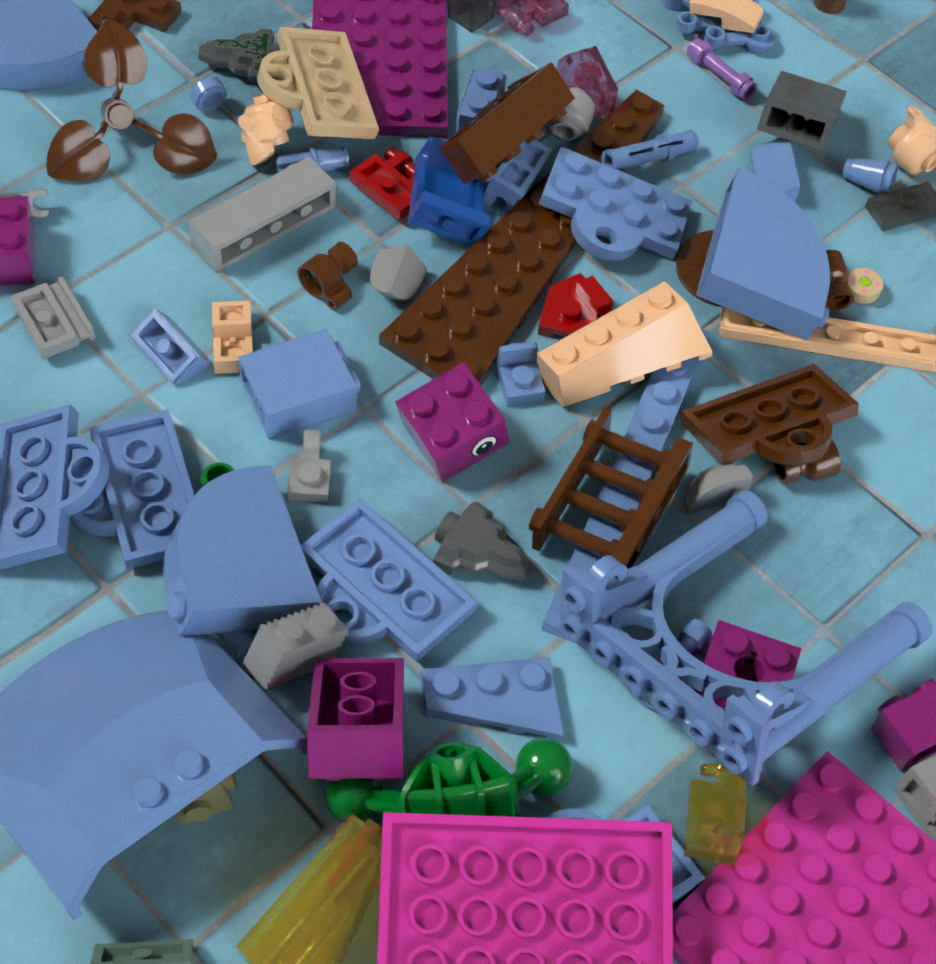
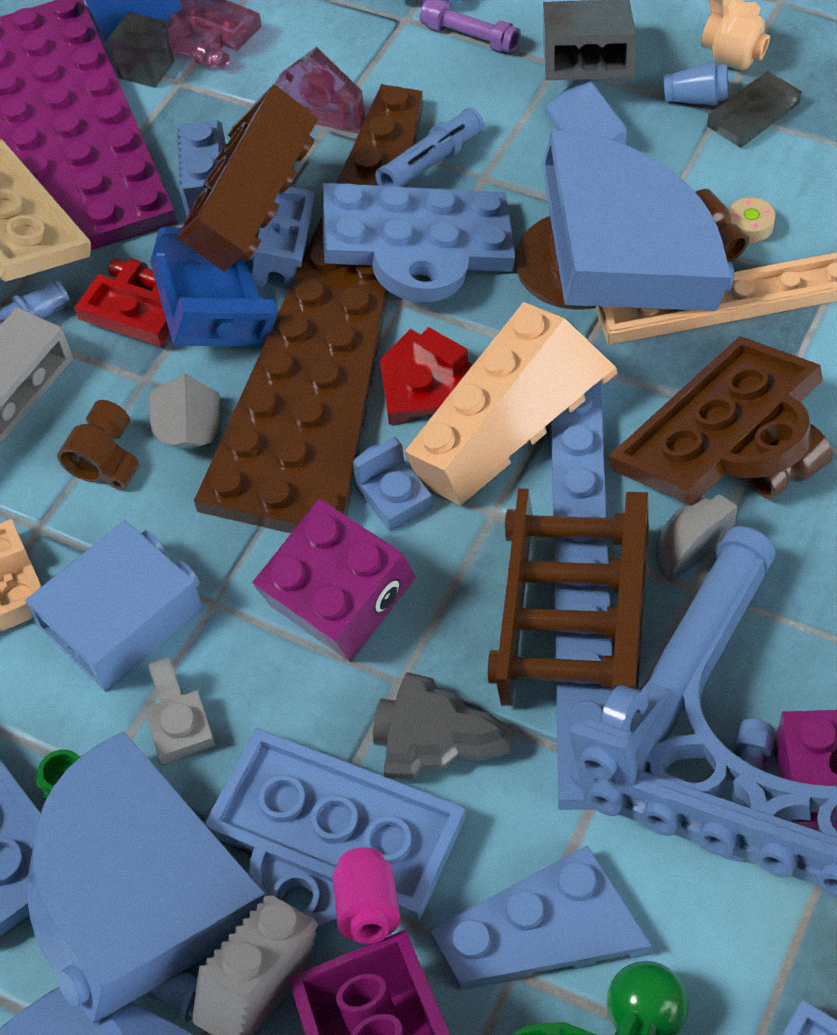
camera: 10 degrees left, 0 degrees up
light grey head [546,87,595,141] -> none
none -> dark pink brick [332,847,400,944]

